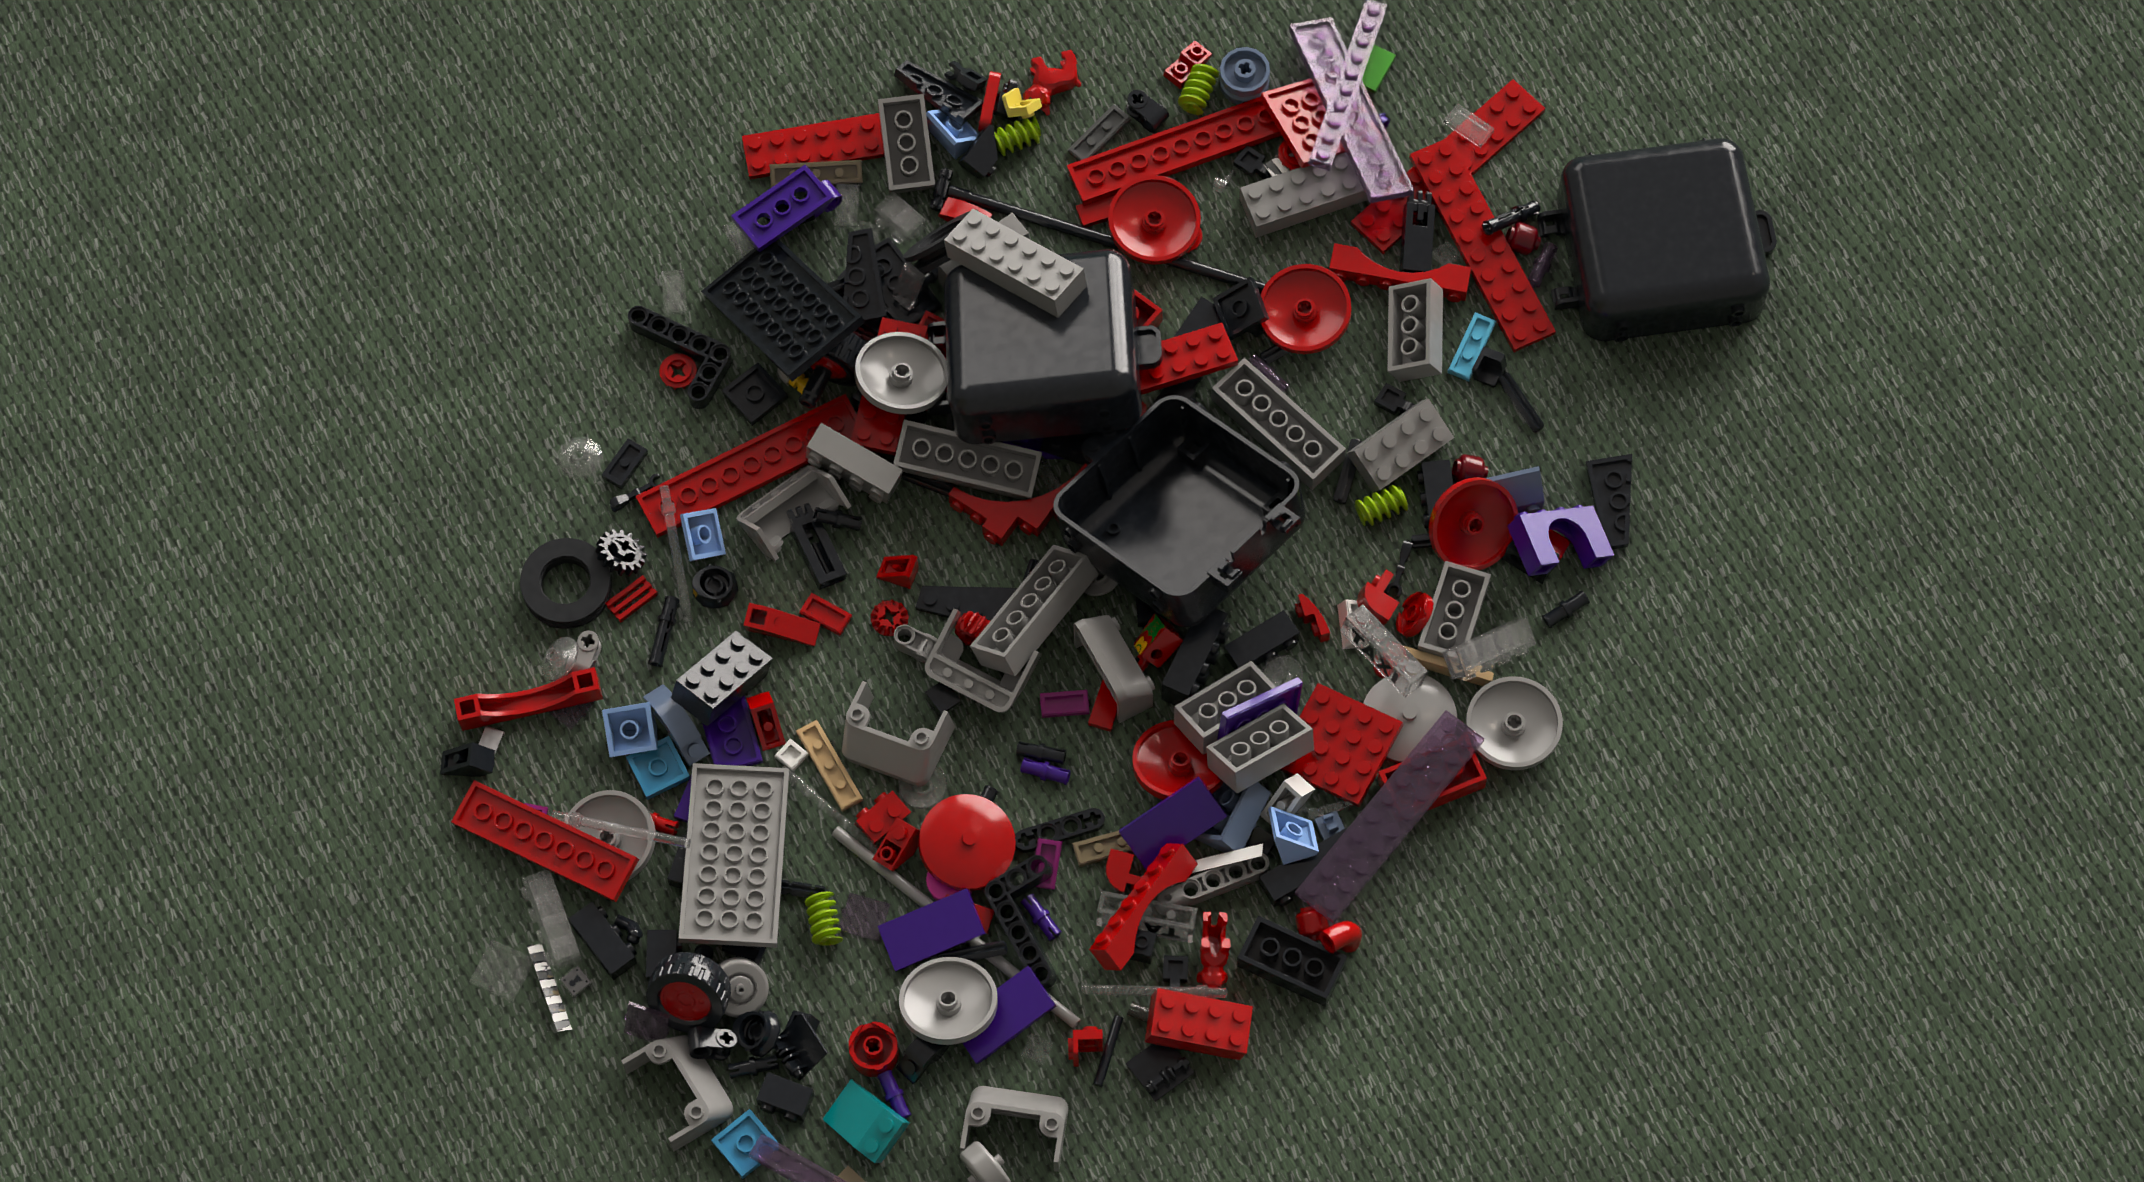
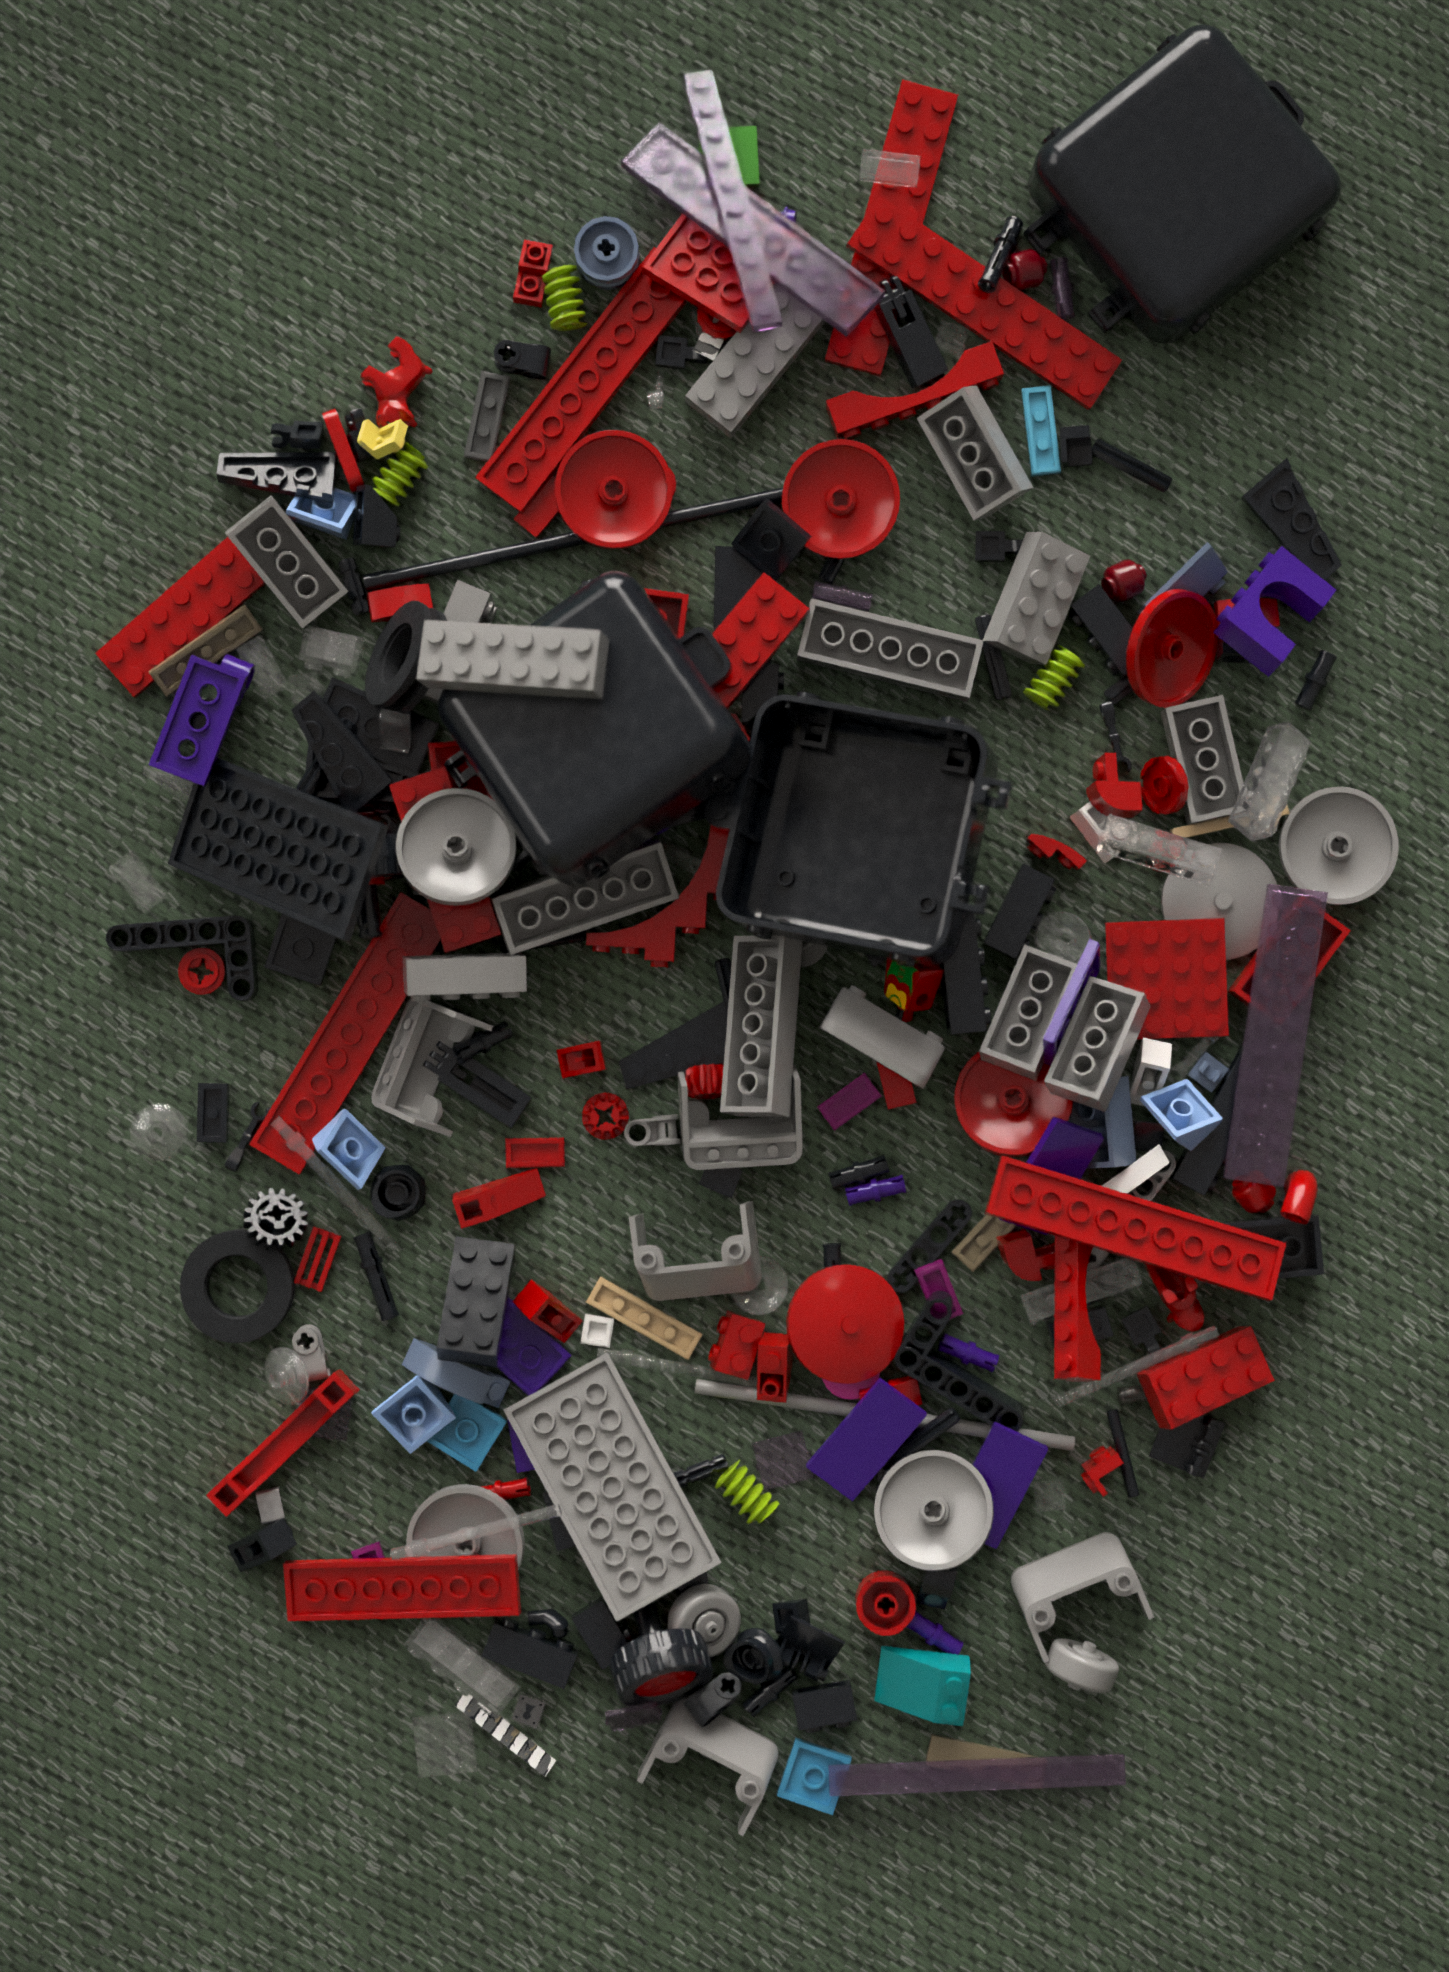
camera: 25 degrees left, 20 degrees up
none -> red plate [985,1155,1286,1301]

